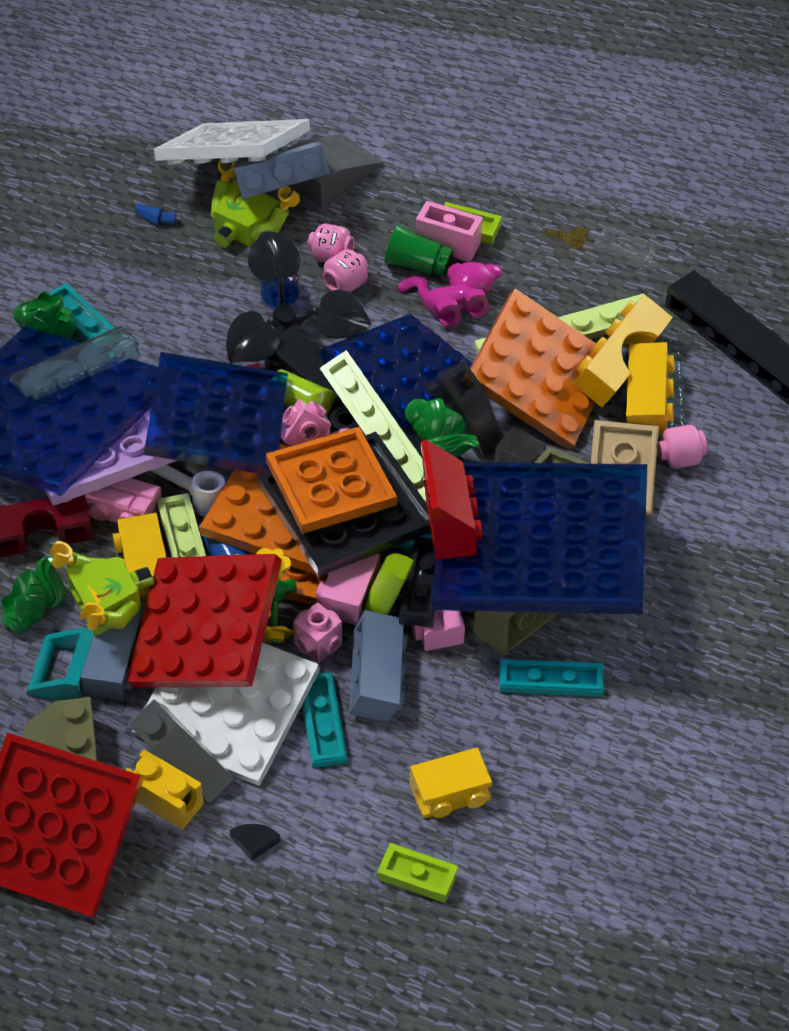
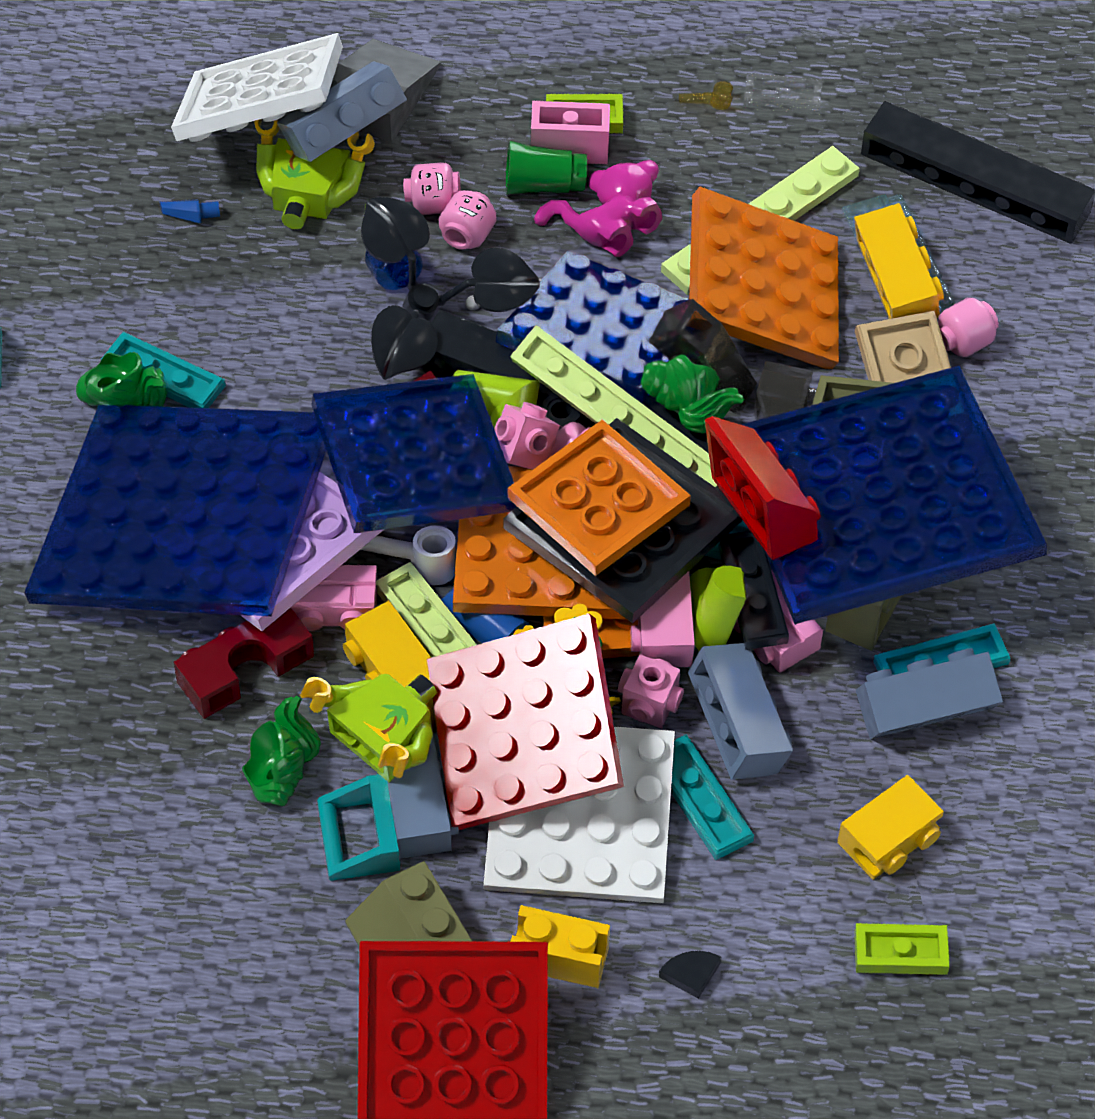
camera: 20 degrees left, 5 degrees up
clear light blue windscreen [9,326,139,400] -> none
dark grey slope [129,699,236,804] -> none
yellow arch [573,294,673,407] -> none
none -> sand blue brick [856,648,1003,739]

